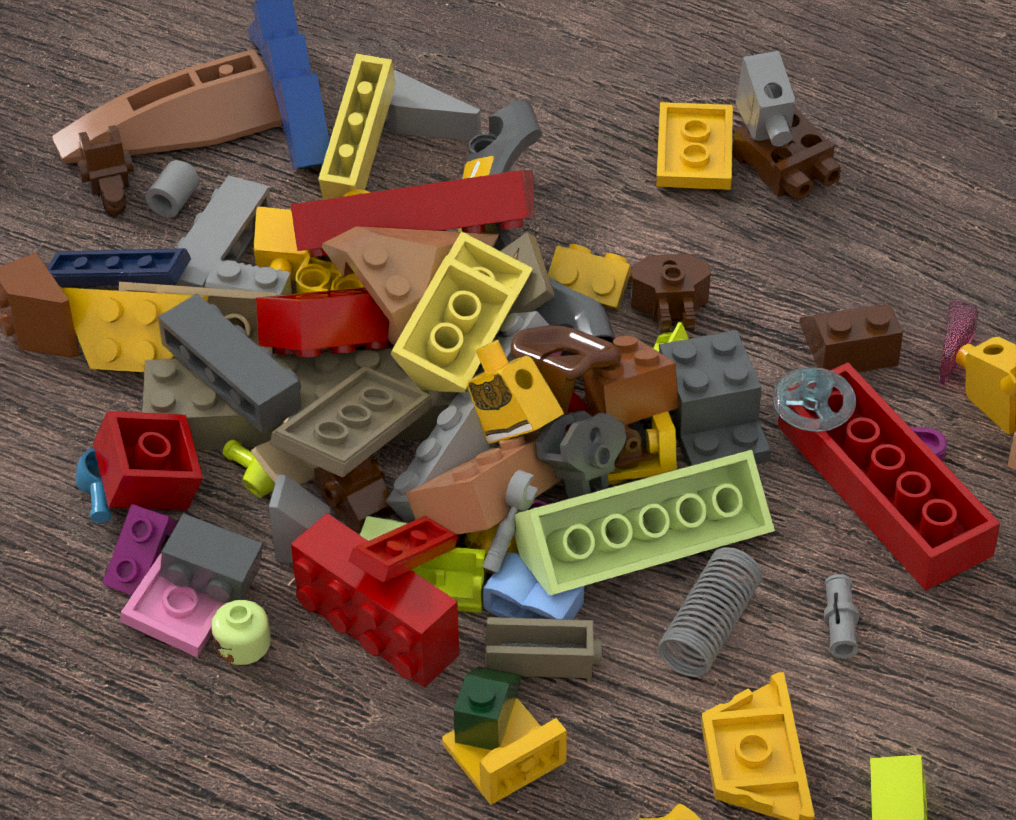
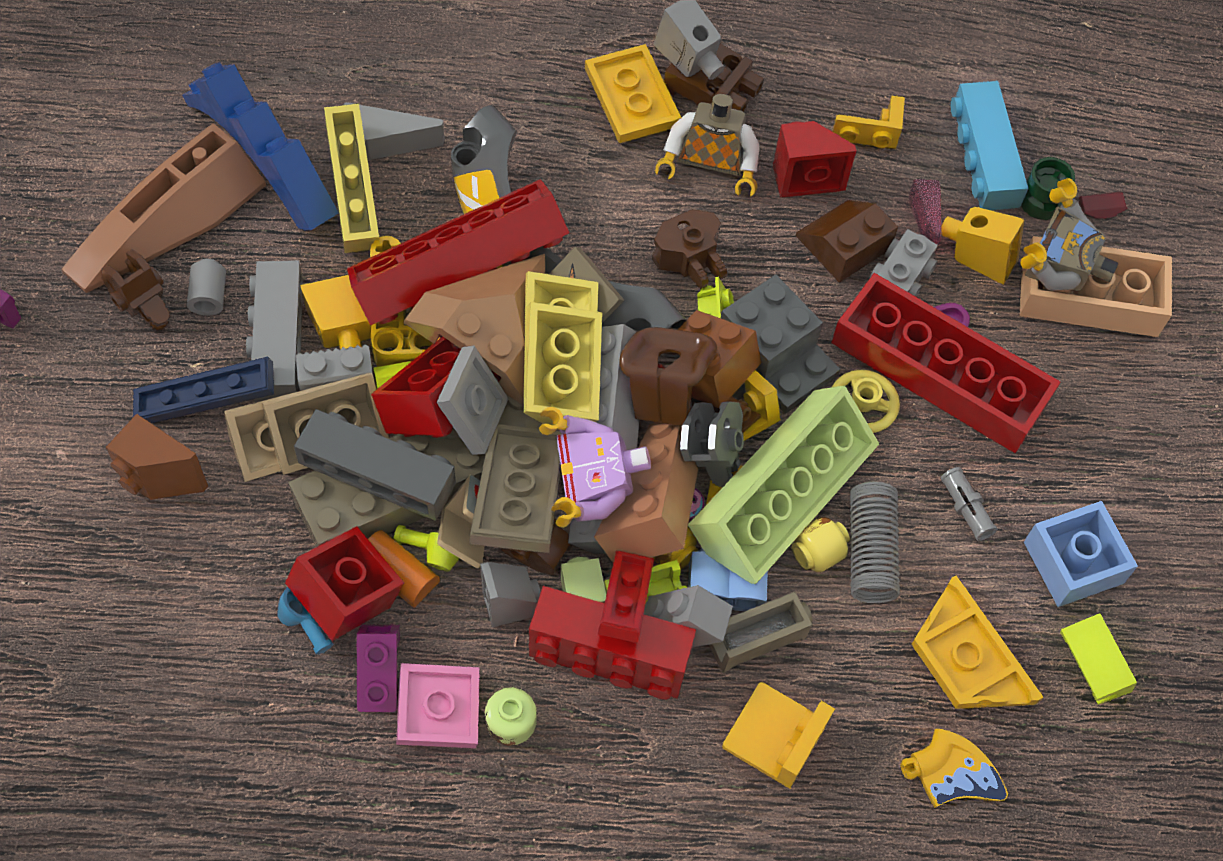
camera: 30 degrees left, 15 degrees up
yellow wing [61,288,208,372] -> none
dark grey brick [160,513,263,602] -> none
dark green slope [453,666,522,750] -> none
yellow torso [467,340,564,444] -> none
light grey piece [482,470,538,573] -> none
yellow bracket [548,244,632,311] -> none
clear light blue piece [773,367,856,432] -> none
none -> orange brick [368,530,440,608]
none -> light grey plate [437,346,509,455]
none -> lavender torso [539,407,651,528]
none -> light grey brick [644,585,733,647]
none -> torso [655,94,760,197]
none -> red slope [773,121,857,198]
none -> light yellow head [792,517,850,573]
none -> yellow bracket [832,96,905,149]
none -> light yellow piece [832,370,900,433]
none -> light grey brick [869,229,938,297]
none -> light blue brick [1024,501,1138,607]

